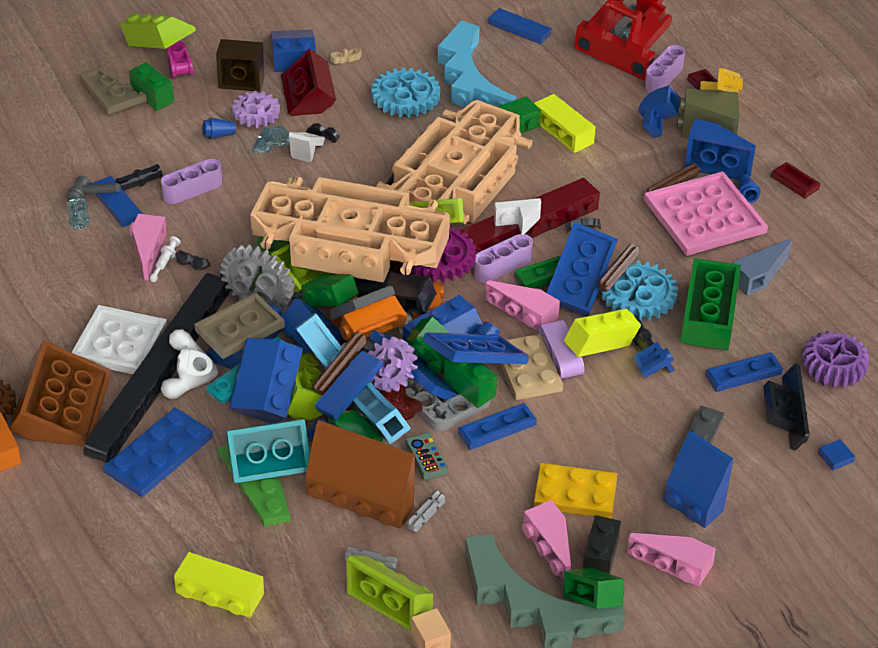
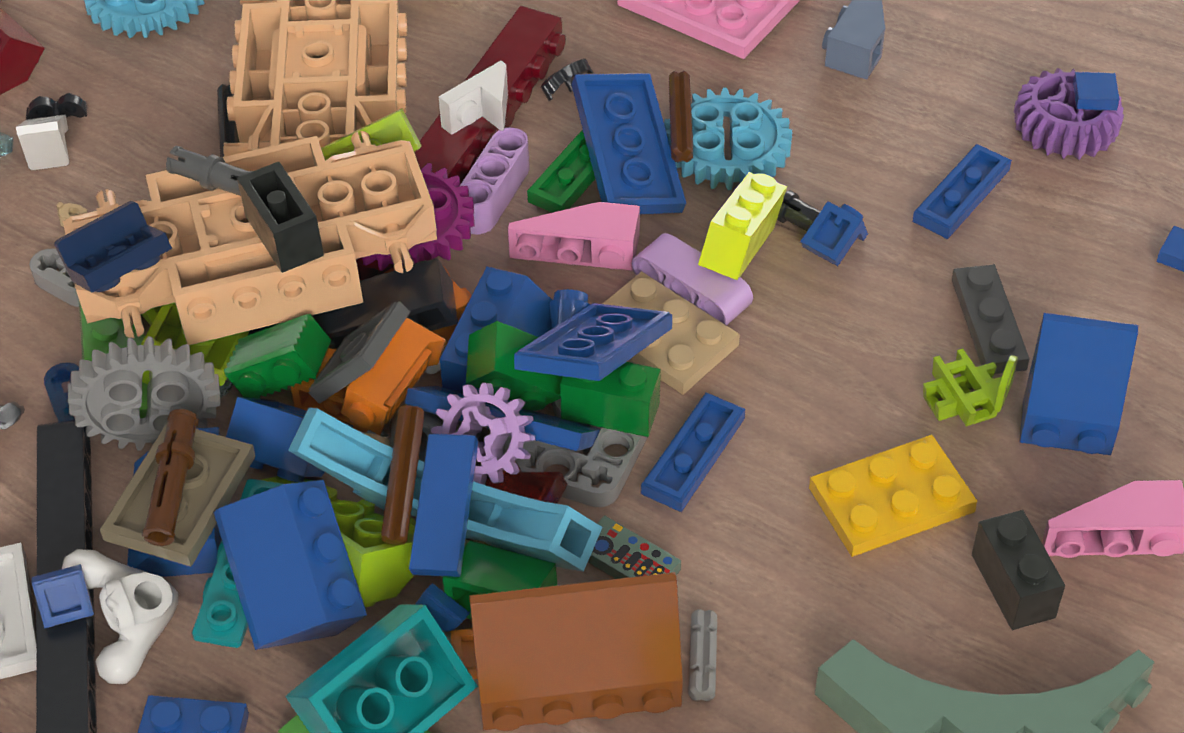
camera: 30 degrees left, 5 degrees up
bright pink slope [522,500,571,583] -> none
green brick [563,568,625,609] -> none
green brick [680,258,741,350] -> none
black bracket [763,363,810,451] -> none
none -> tile [31,564,94,628]
none -> dark blue bracket [54,201,172,293]
none -> reddish brown pin [142,409,199,546]
none -> dark grey pin [166,146,253,196]
none -> pearl dark grey brick [237,161,324,273]
none -> lime piece [923,348,1018,426]
none -> blue tile [1073,72,1120,110]

